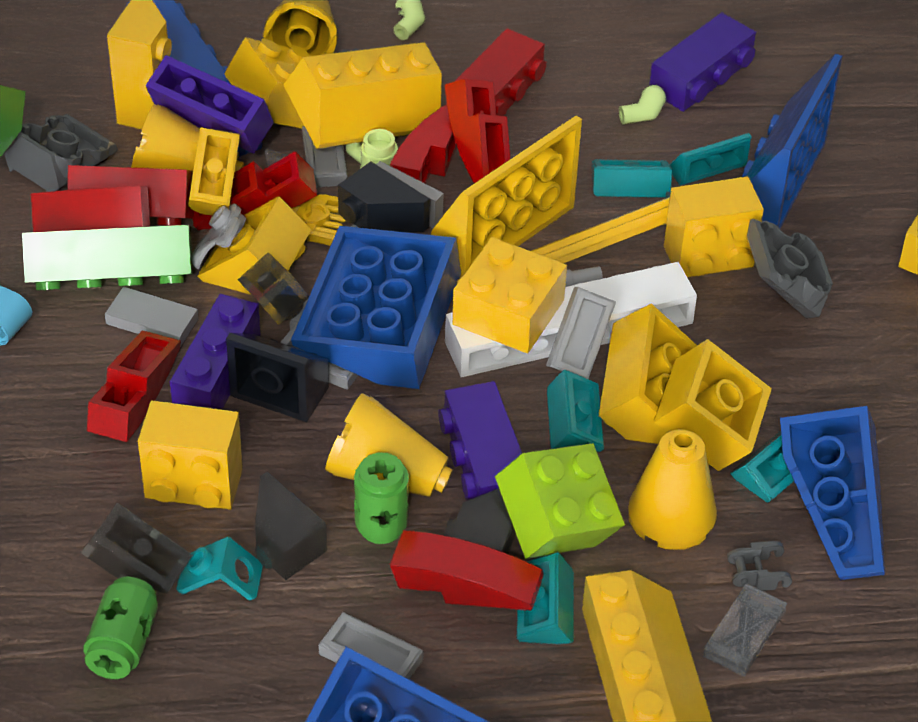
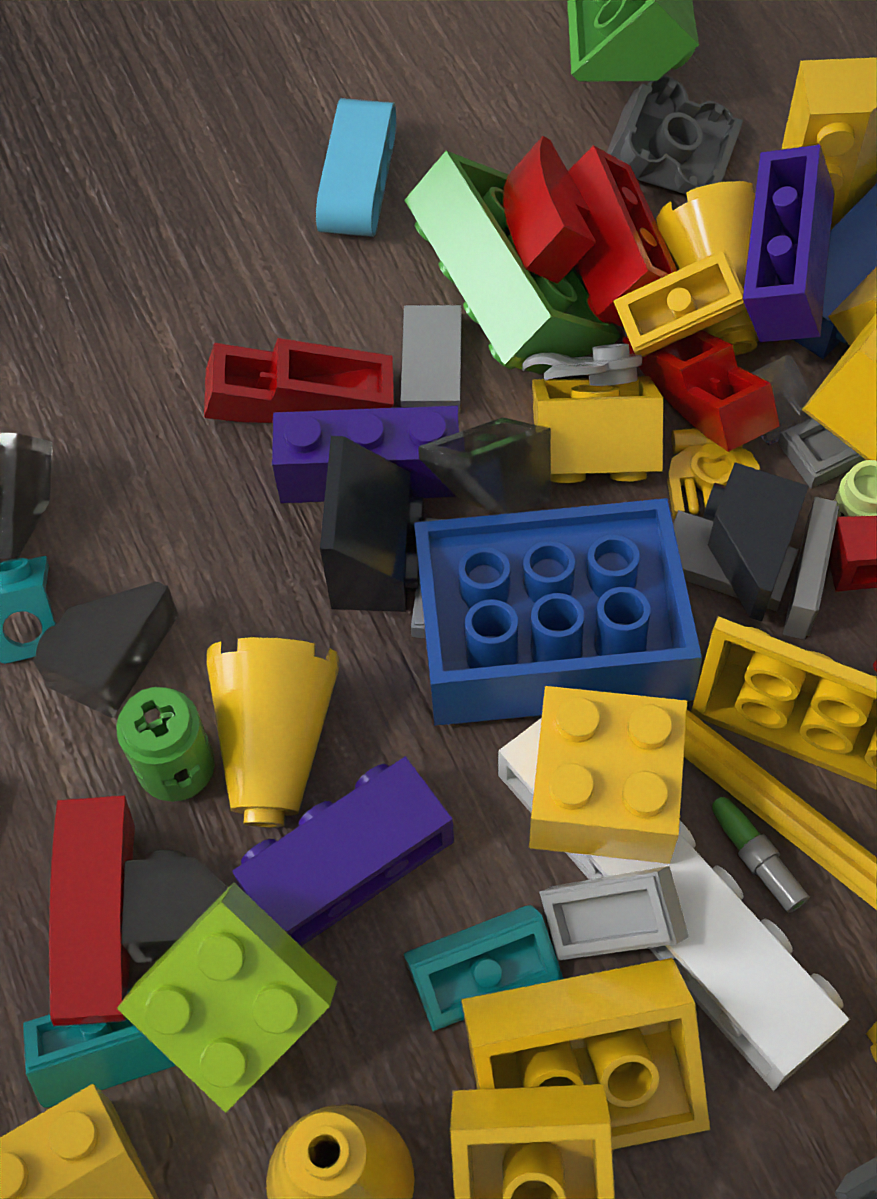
camera: 75 degrees right, 15 degrees up
yellow brick [138,400,243,510] -> none

